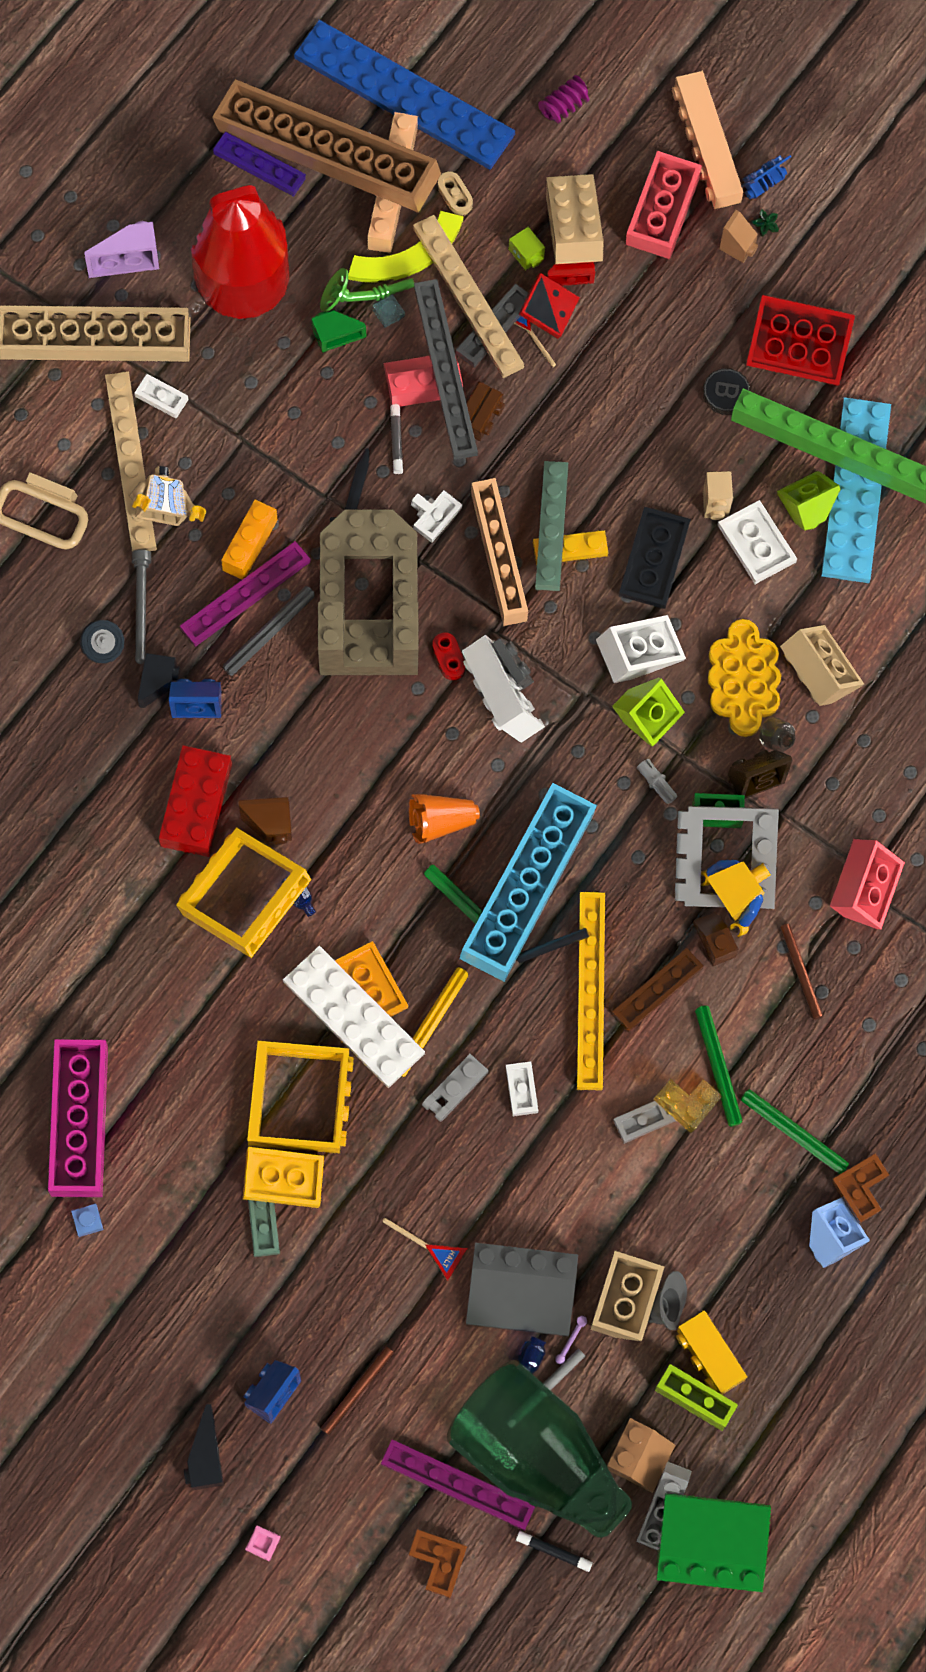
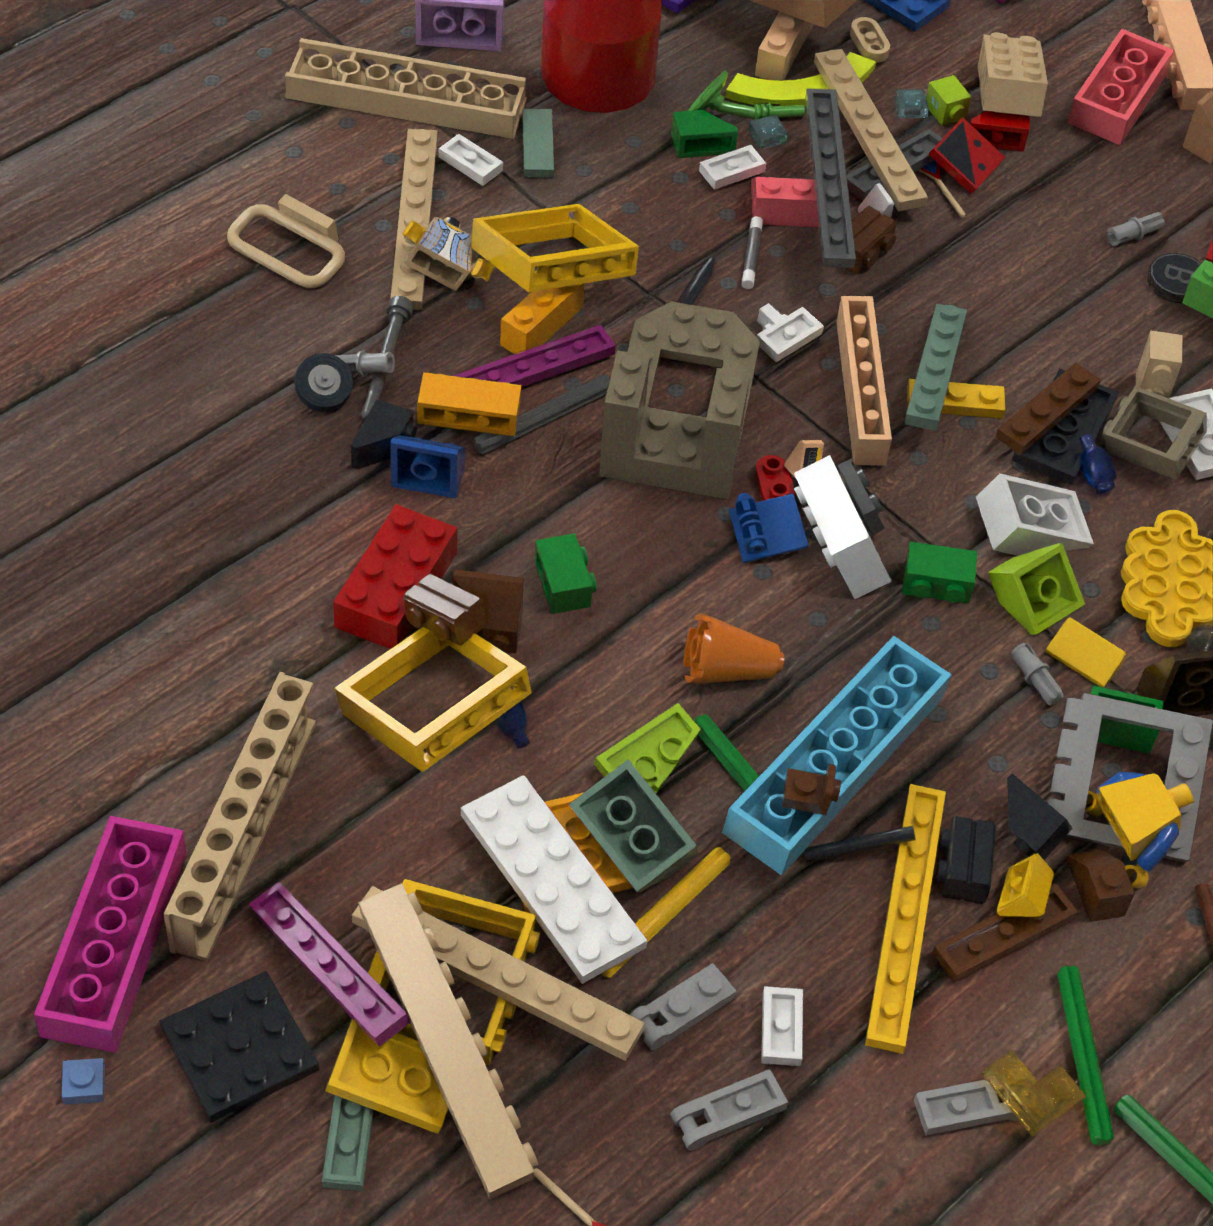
camera: 10 degrees right, 20 degrees down
none -> black plate [159,971,319,1123]
none -> tan tile [164,672,316,962]
none -> magenta plate [248,882,411,1047]
none -> light grey axle [335,351,395,377]
none -> tan plate [352,886,645,1061]
none -> tan brick [358,883,538,1200]
none -> reddish brown brick [403,573,487,646]
none -> light orange brick [417,372,522,436]
none -> yellow window [471,204,639,293]
none -> sand green tile [522,109,554,178]
none -> green brick [534,533,597,614]
none -> sand green slope [569,759,699,893]
none -> lime wing [594,703,701,794]
none -> light grey plate [670,1069,788,1151]
none -> white plate [699,145,766,190]
none -> blue hinge [729,493,809,563]
none -> reddish brown bracket [782,764,841,815]
none -> light nougat slope [784,440,824,480]
none -> white slope [857,183,894,218]
none -> clear light blue plate [894,89,928,118]
none -> green brick [902,541,977,604]
none -> black brick [936,816,996,904]
none -> reddish brown plate [995,363,1101,455]
none -> yellow slope [997,853,1054,917]
none -> black slope [1007,774,1073,860]
none -> yellow slope [1045,617,1126,688]
none -> clear blue plant [1079,434,1117,494]
none -> dark tan window [1102,386,1207,480]
none -> light grey axle [1106,212,1165,247]

